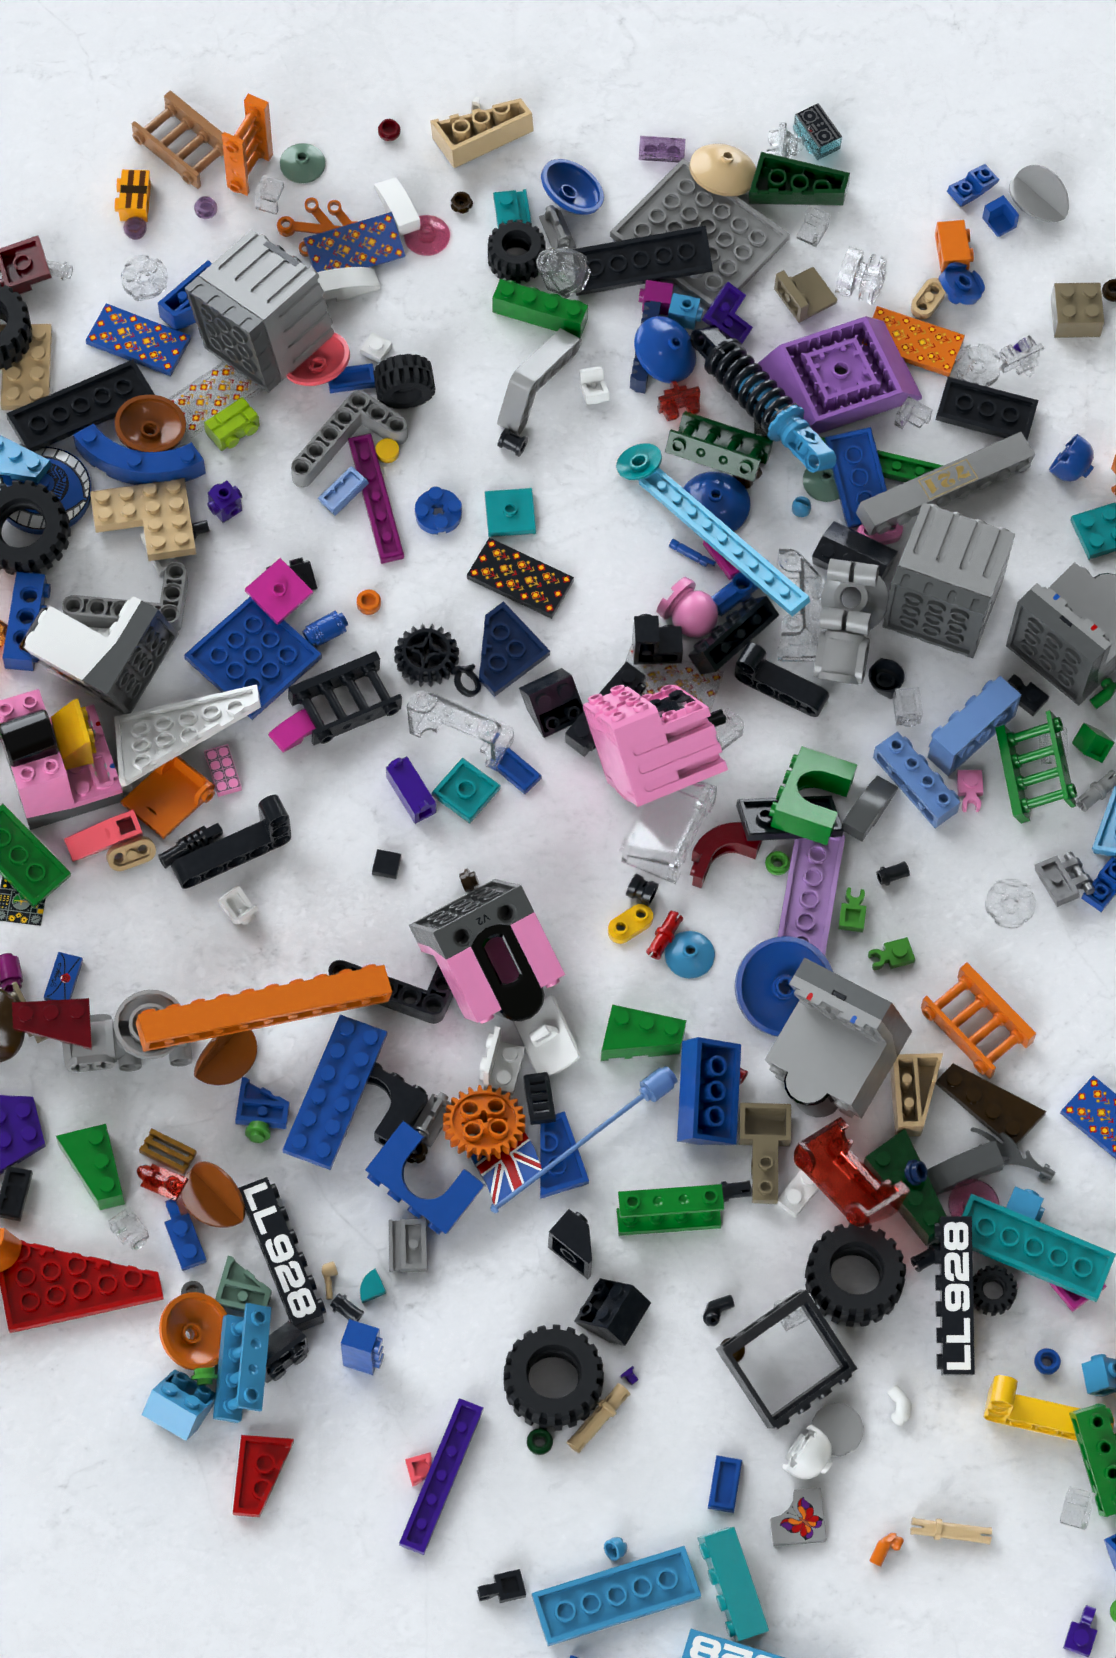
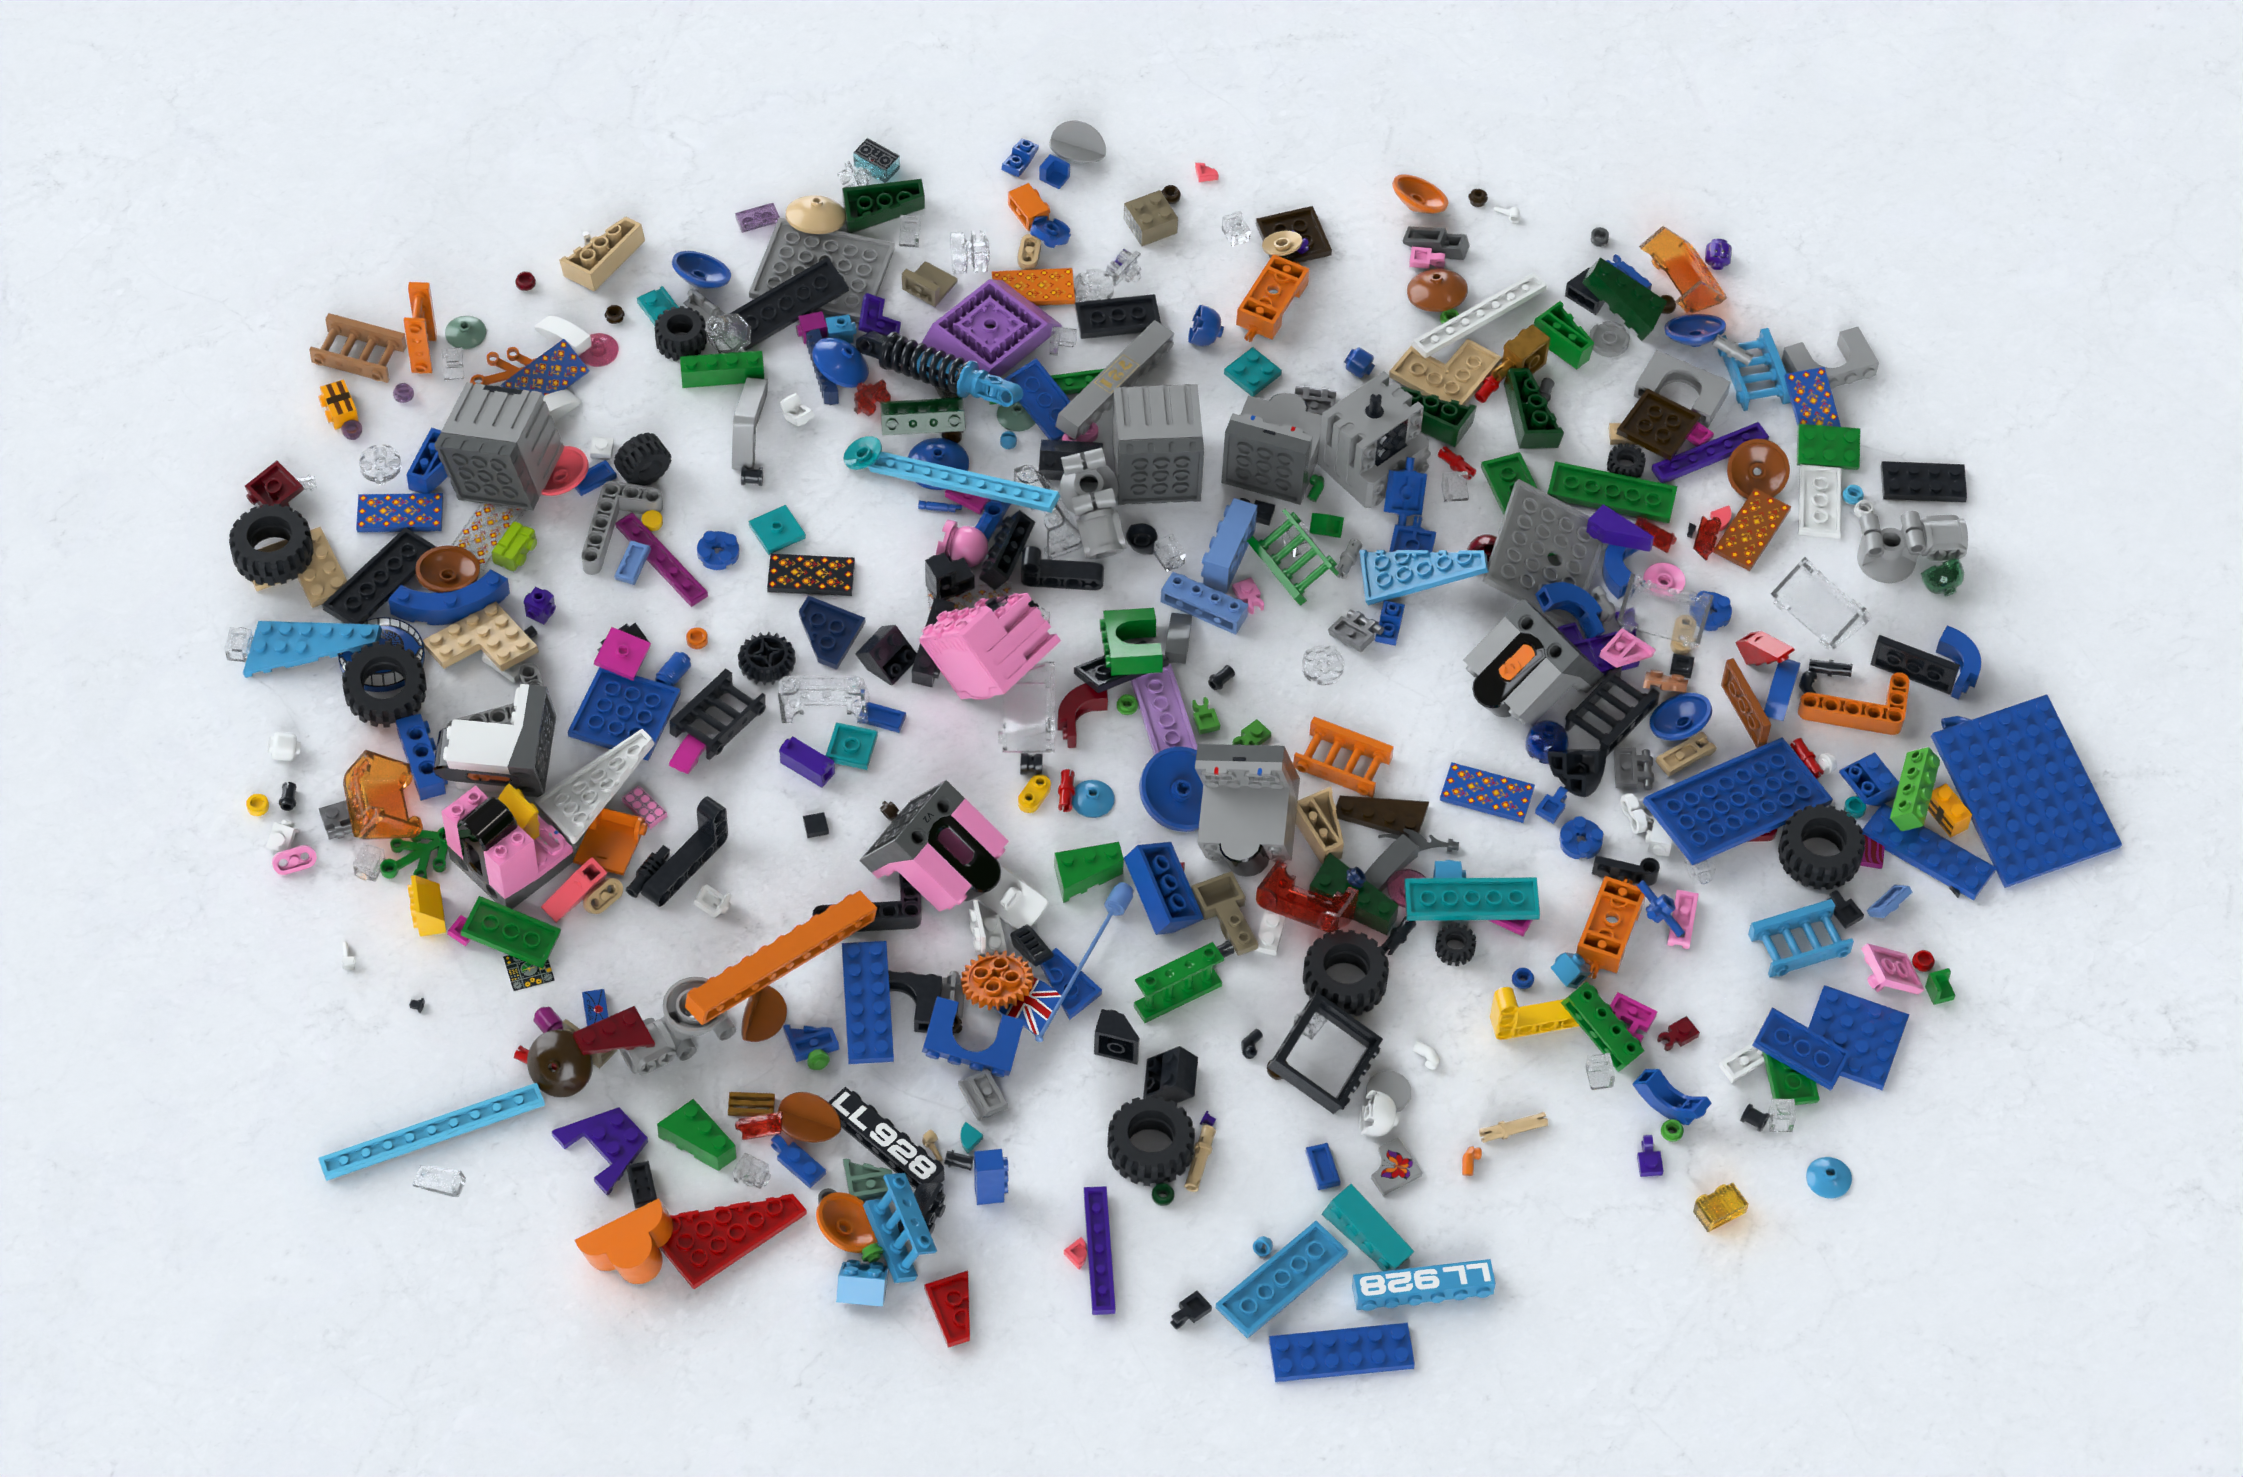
camera: 25 degrees left, 10 degrees down
black piece [451,664,481,697] -> none
black brick [934,1216,975,1375] -> none

